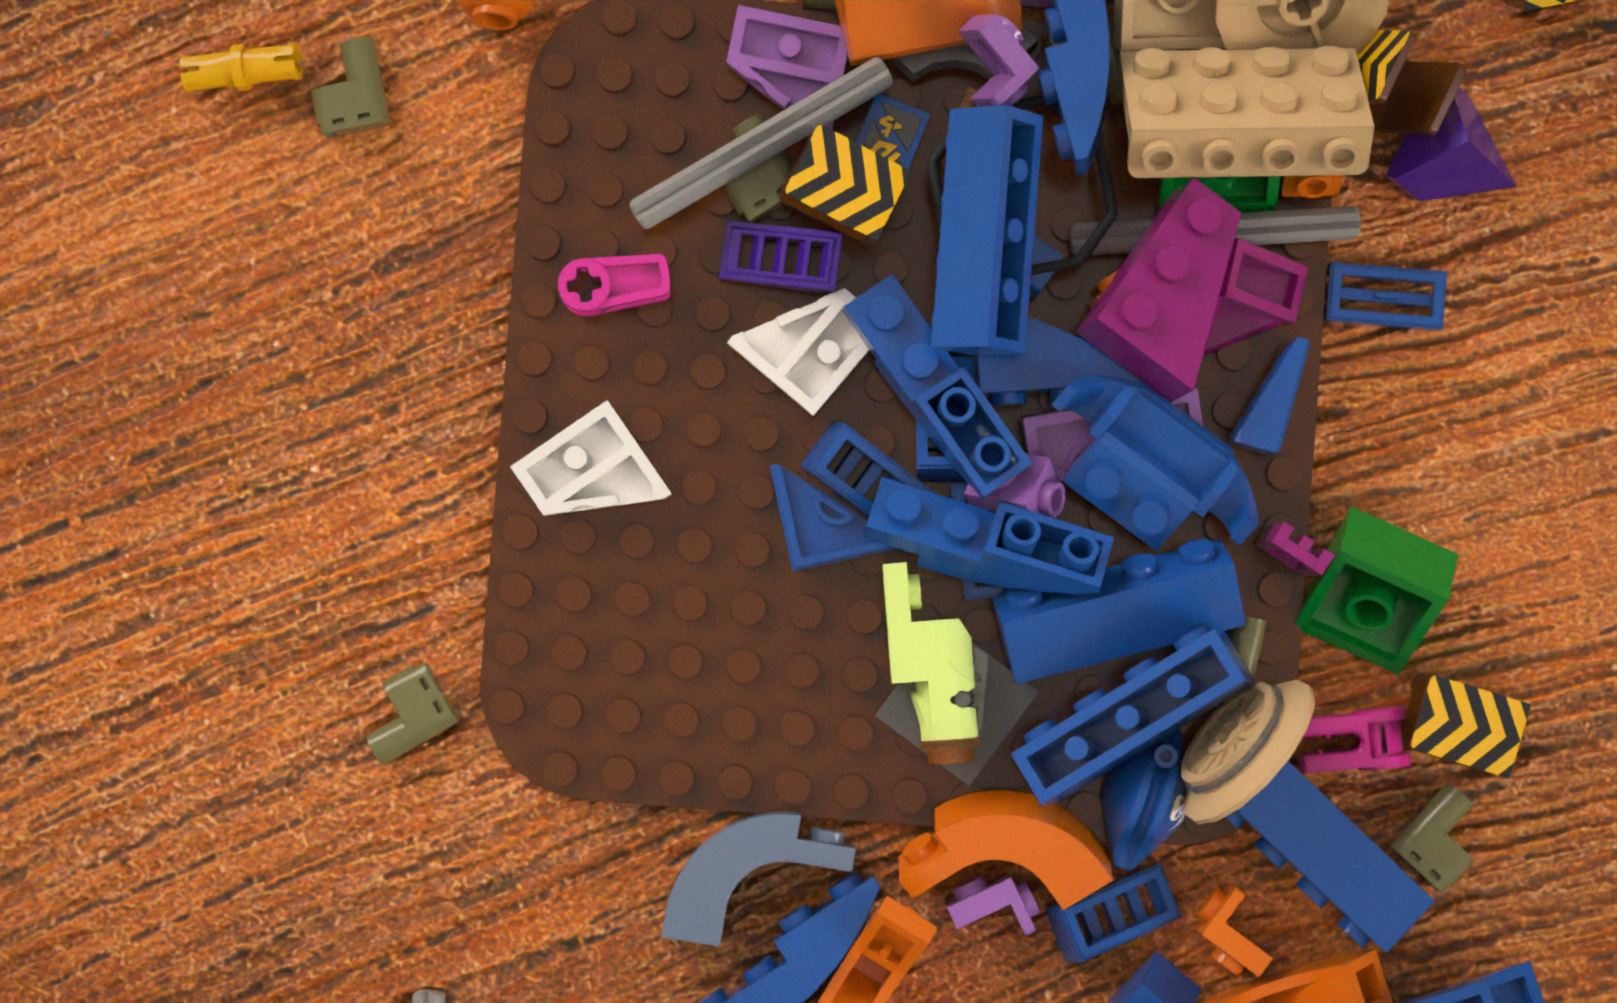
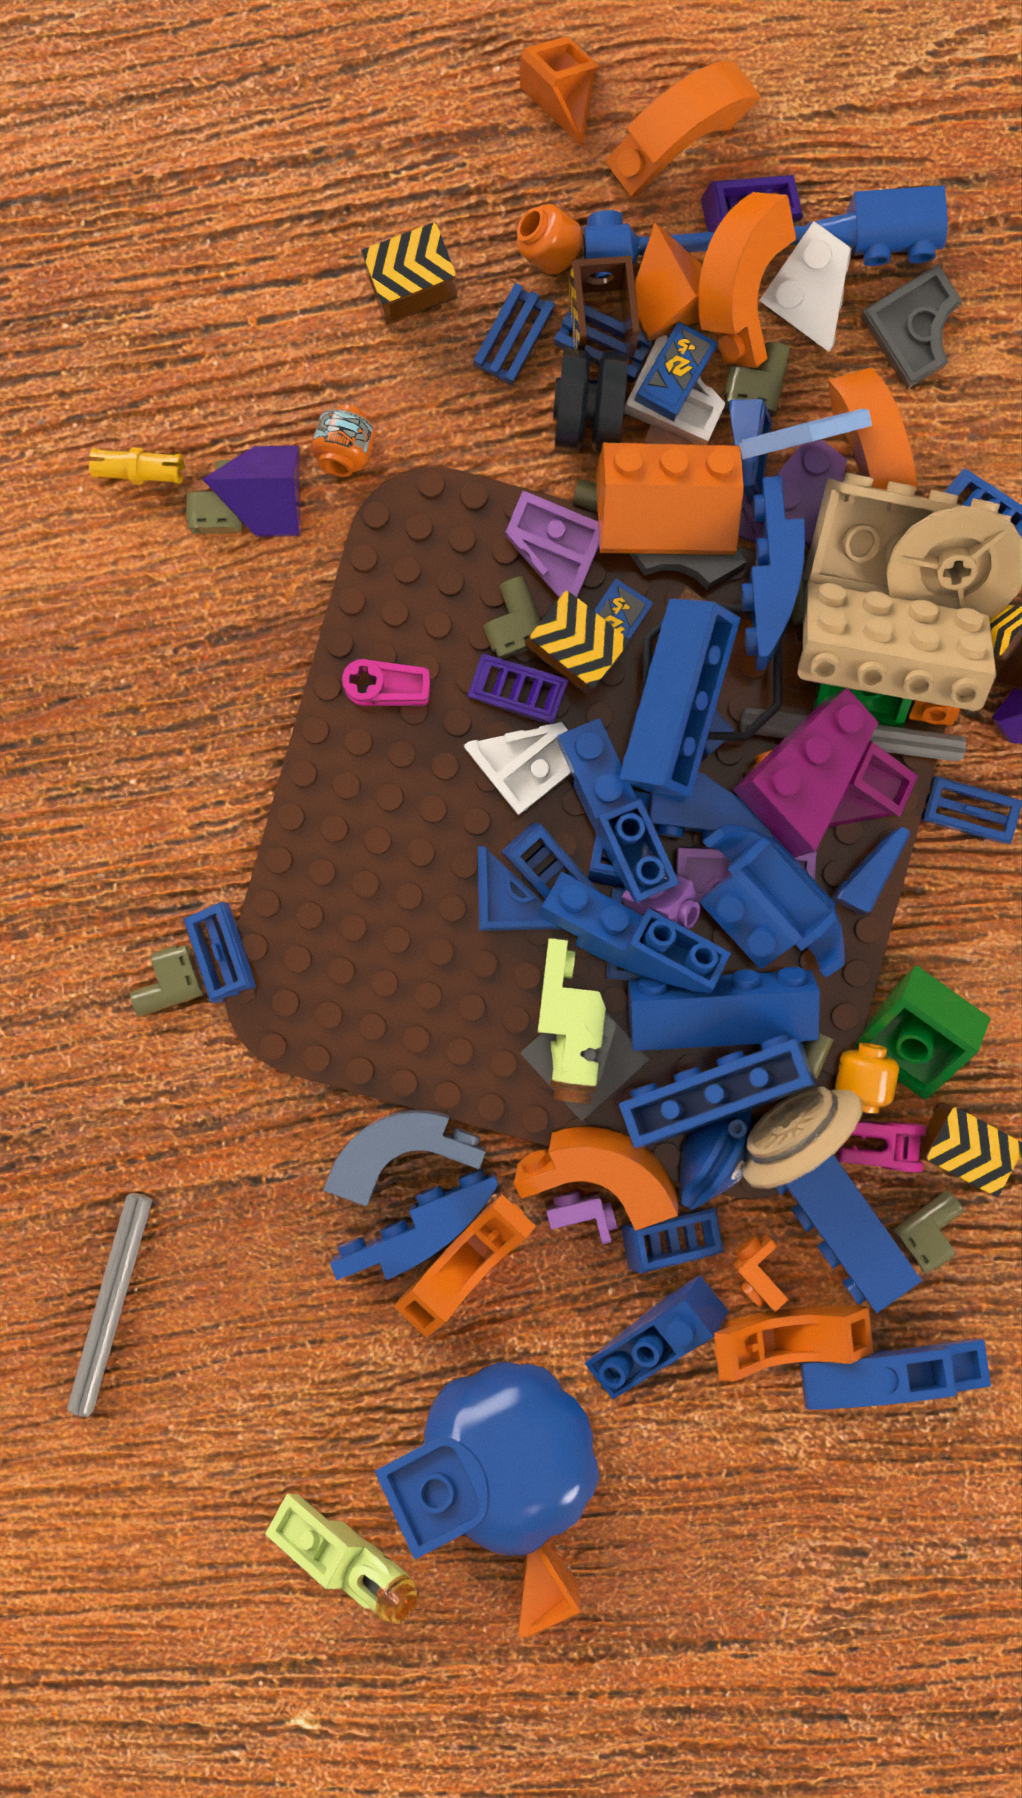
camera: 10 degrees right, 0 degrees up
white wing [510,400,672,516] -> none
light grey axle [629,57,893,229] -> none
medium lavender bracket [958,14,1039,107] -> none
magenta tile [1254,522,1335,577] -> none
none -> blue tile [183,902,257,1004]
none -> dark purple slope [202,446,300,537]
none -> light orange head [835,1042,899,1113]

